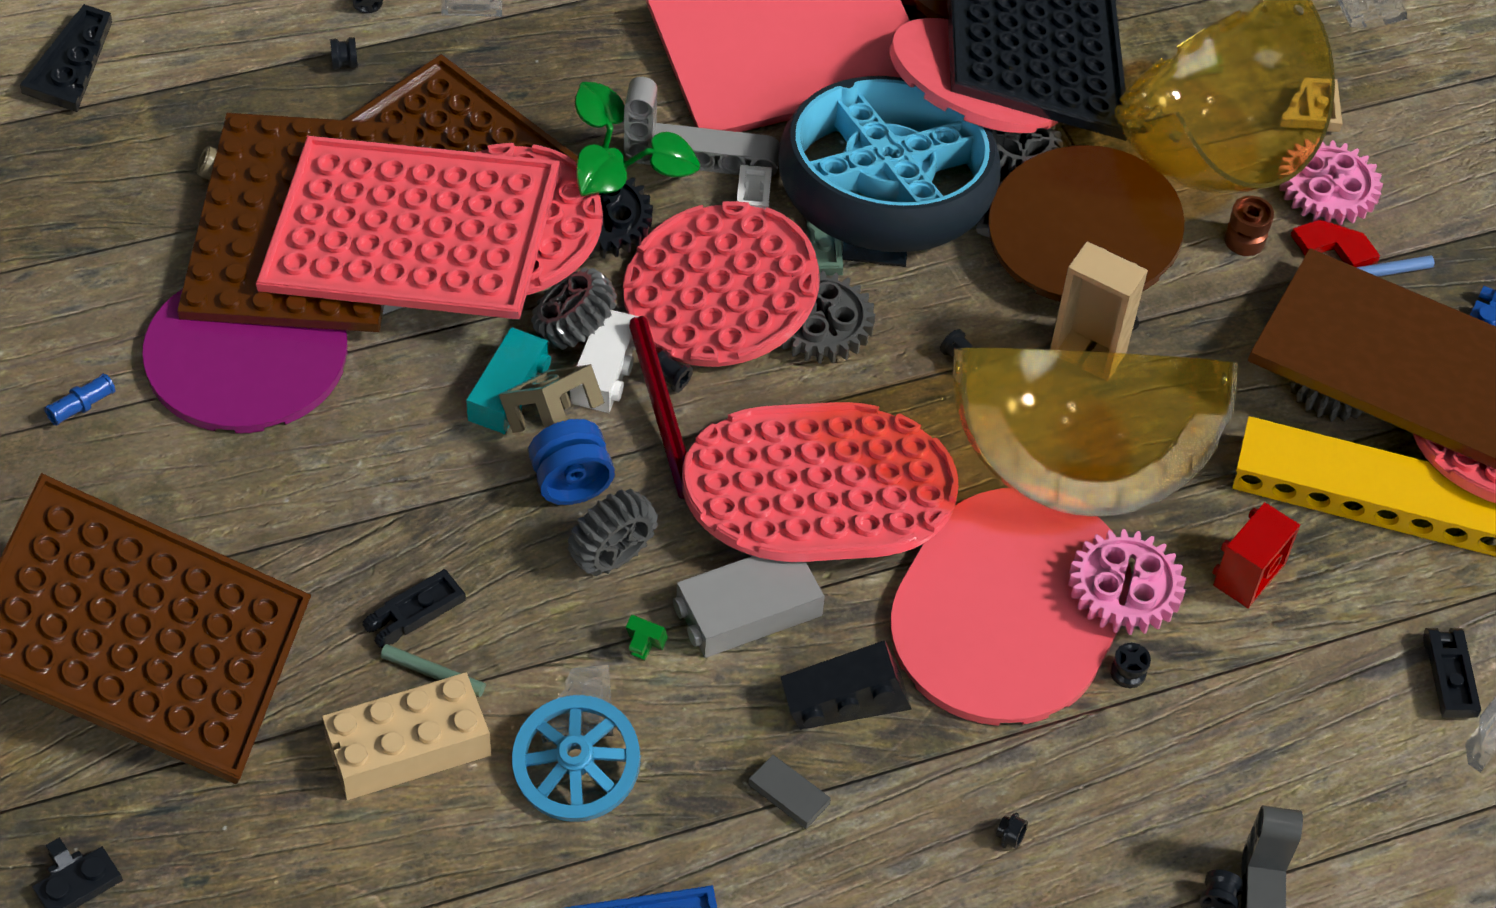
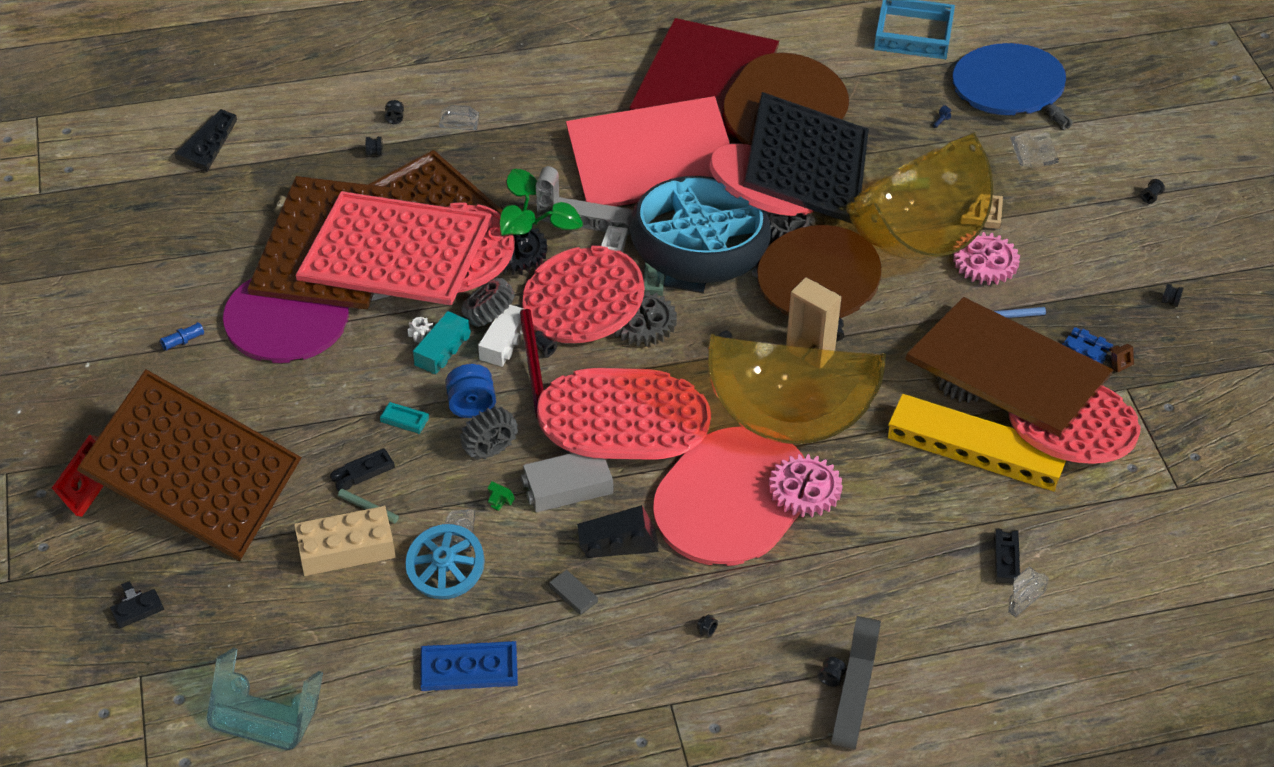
camera: 10 degrees right, 5 degrees down
dark tan panel [499,364,605,433] -> none
black wheel [1110,642,1151,689] -> none
red container [1213,502,1301,609] -> none
copper wheel [1224,196,1274,256] -> none
red tile [1291,219,1380,267] -> none
none -> teal tile [380,402,429,434]
none -> white gear [407,317,433,343]

